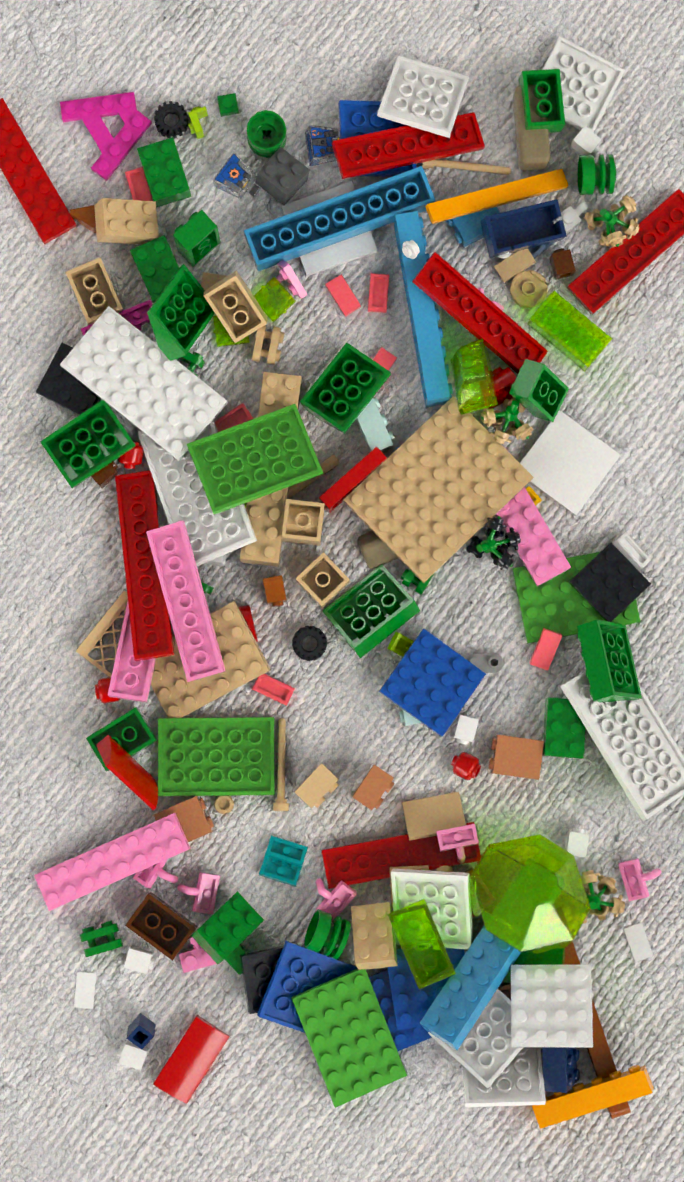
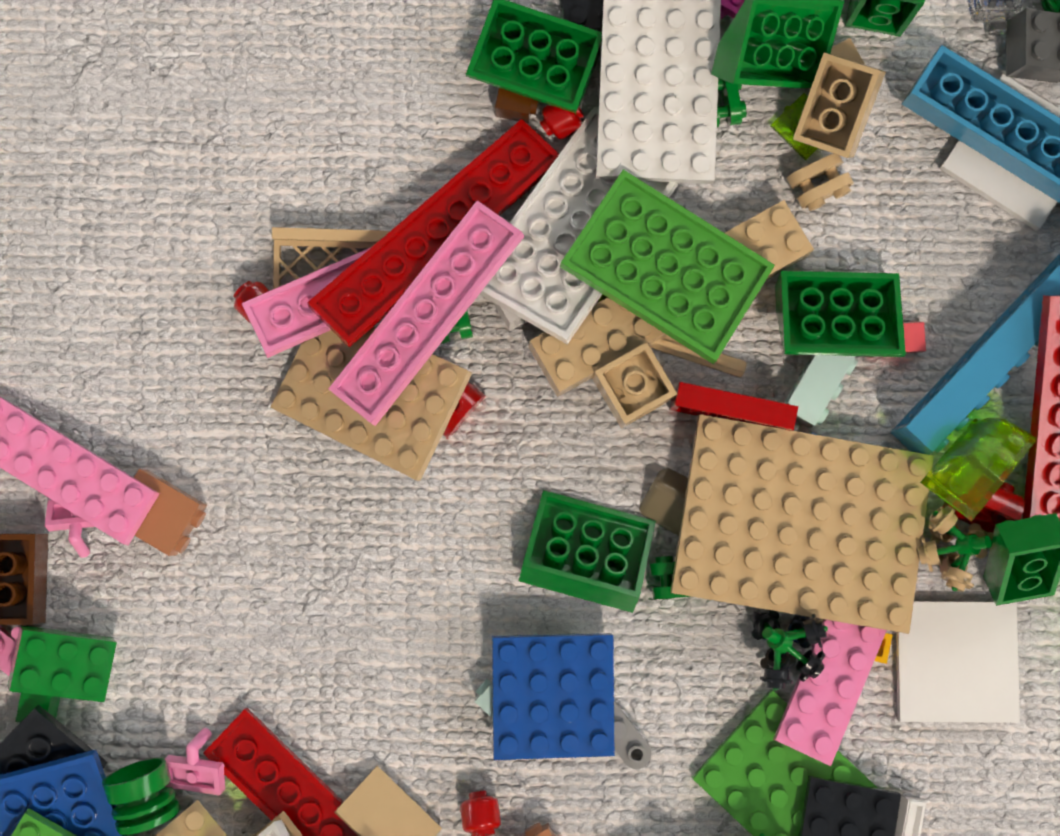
camera: 60 degrees right, 0 degrees up
green brick [86,707,158,771] -> none
red slope [96,735,158,810] -> none
bright green plate [158,717,275,796] -> none
bright pink plate [177,872,220,915] -> none
tan tile [214,795,234,814] -> none
coral tile [215,403,253,432] -> none
coral tile [252,674,295,706] -> none
clear neon green piece [254,276,296,322] -> none
teal slope [259,836,308,887] -> none
dark orange slope [263,575,287,607] -> none
bright pink plate [269,260,307,299] -> none
tan piece [273,718,289,811] -> none
black tyre [292,626,327,661] -> none
tan brick [295,552,350,608] -> none
tan brick [295,763,339,809] -> none
coral tile [325,274,361,317] -> none
nougat brick [352,765,395,810] -> none
coral tile [368,273,389,313] -> none
lime bracket [387,632,414,657] -> none
white brick [453,715,479,745] -> none
coral tile [529,628,562,670] -> none

